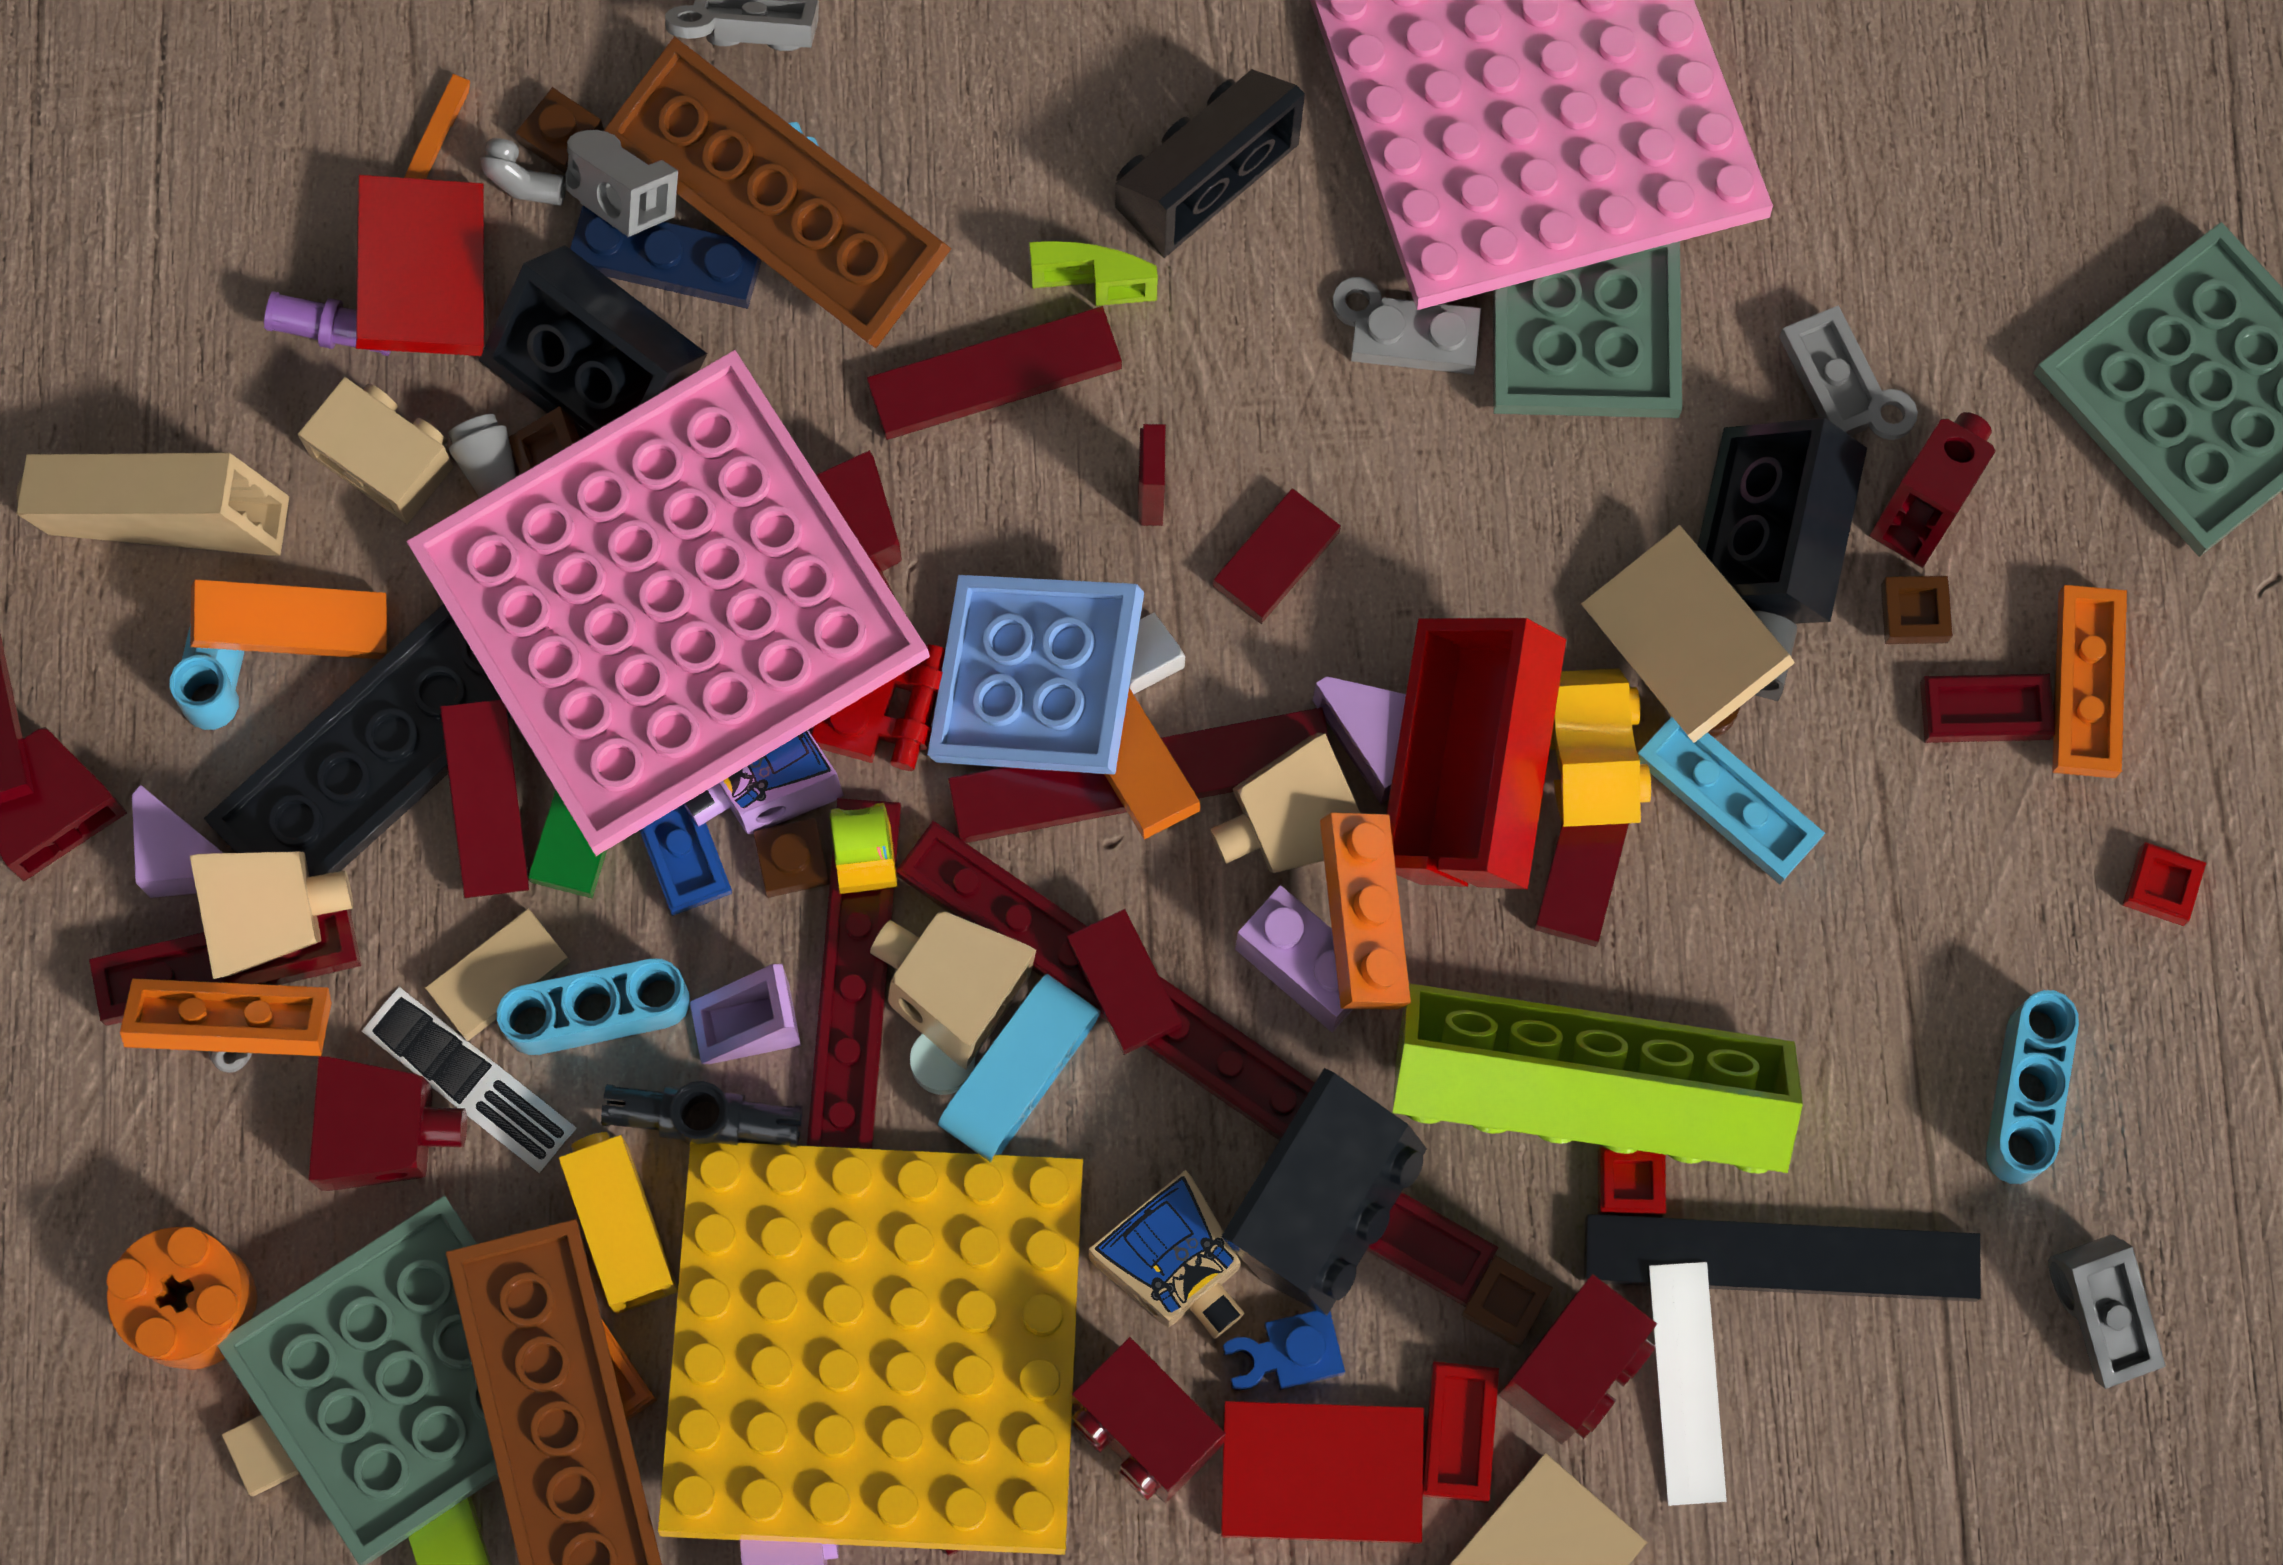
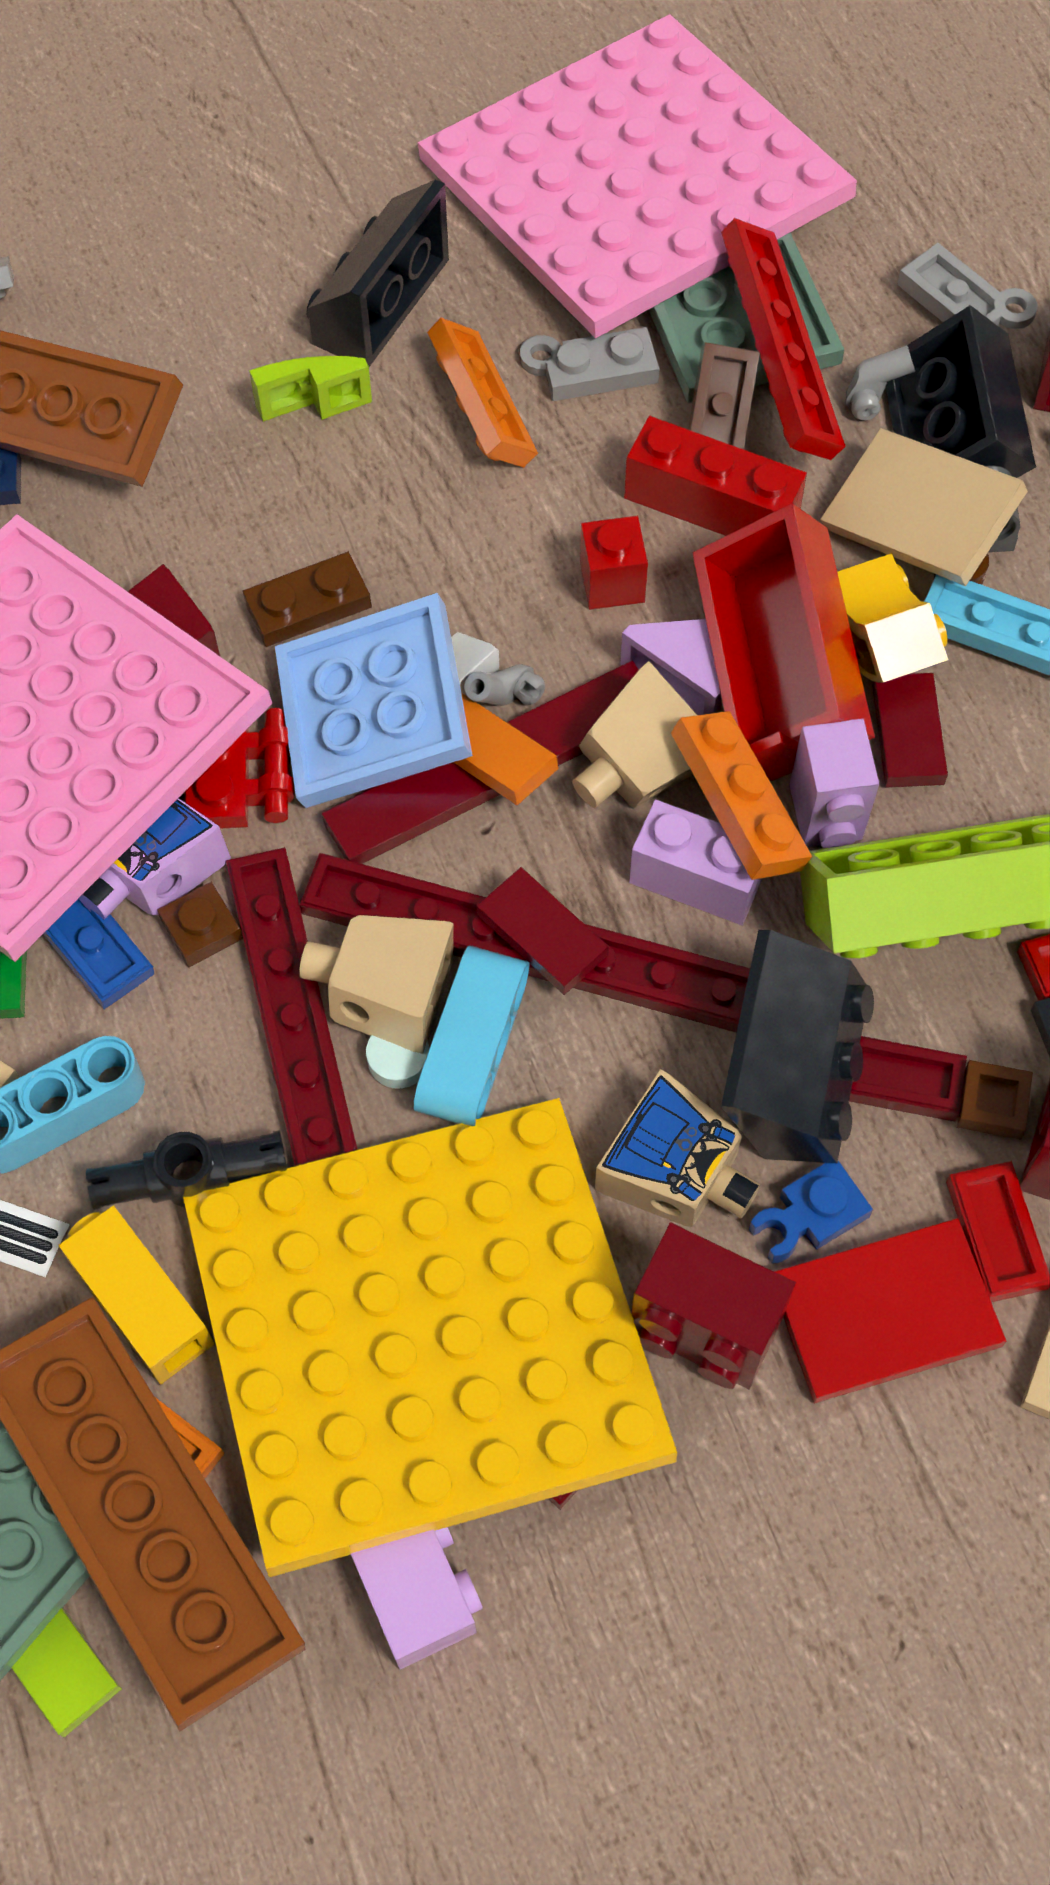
camera: 15 degrees left, 10 degrees down
lavender slope [690,964,801,1064] -> none
lime leg [829,803,898,894] -> none
dark red tile [867,306,1122,440] -> none
dark red tile [1138,424,1166,526] -> none
dark red tile [1213,488,1341,624] -> none
none -> reddish brown plate [243,551,372,647]
none -> orange plate [427,317,538,468]
none -> light grey arm [464,664,545,706]
none -> red brick [580,516,648,610]
none -> red brick [624,415,807,536]
none -> reddish brown plate [688,342,760,449]
none -> red plate [721,218,846,460]
none -> lavender brick [789,719,879,848]
none -> light grey arm [846,345,915,421]

